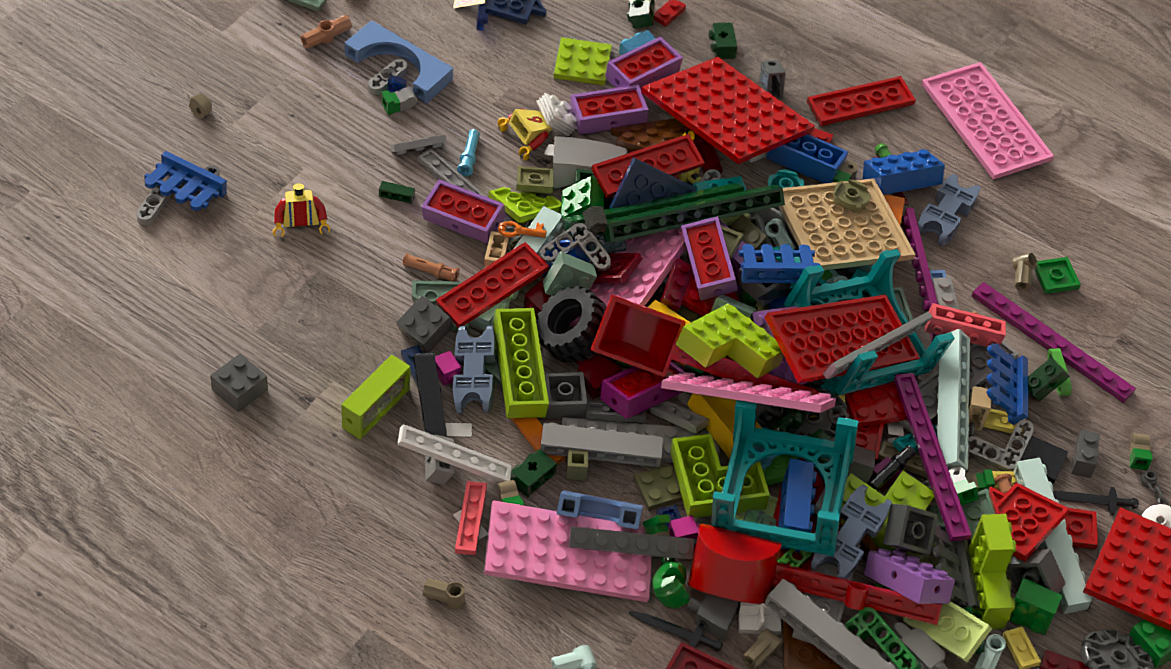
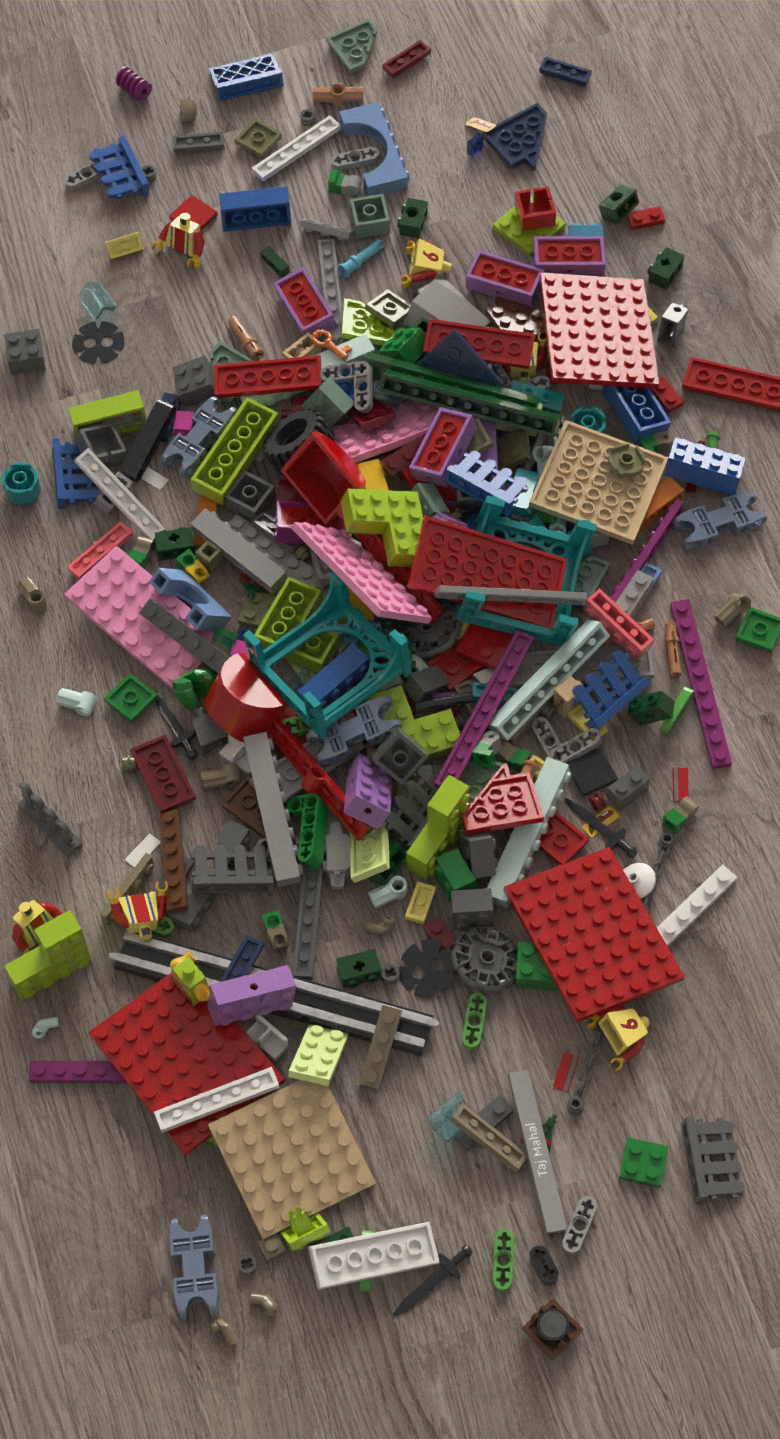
camera: 45 degrees right, 10 degrees up
clear blue plate [388,75,407,93] -> none
white brick [537,93,577,136] -> none
clear smoke piece [583,206,608,235] -> none
none -> teal brick [1,462,41,505]
none -> blue fence [52,438,101,509]
none -> black piece [72,321,125,363]
none -> dark grey piece [76,422,127,467]
none -> clear light blue panel [77,281,117,319]
none -> green plate [104,673,158,723]
none -> light yellow plate [105,232,144,259]
none -> magenta piece [116,66,152,101]
none -> red tile [169,195,218,231]
none -> dark grey plate [173,132,225,153]
none -> leg [176,549,210,585]
none -> blue fence [209,54,284,101]
none -> blue brick [219,186,291,232]
none -> olive plate [235,118,282,159]
none -> dark green piece [239,573,263,600]
none -> white plate [252,116,341,182]
none -> olive plate [293,545,310,562]
none -> dark grey bush [300,109,316,126]
none -> sand green brick [350,194,390,239]
none -> dark green brick [397,198,428,239]
none -> dark grey piece [451,888,493,931]
none -> red piece [514,186,556,231]
none -> yellow sticker [582,806,619,837]
none -> dark red bush [589,792,607,812]
none -> nougat pin [664,622,682,678]
none -> red sticker [672,768,689,801]

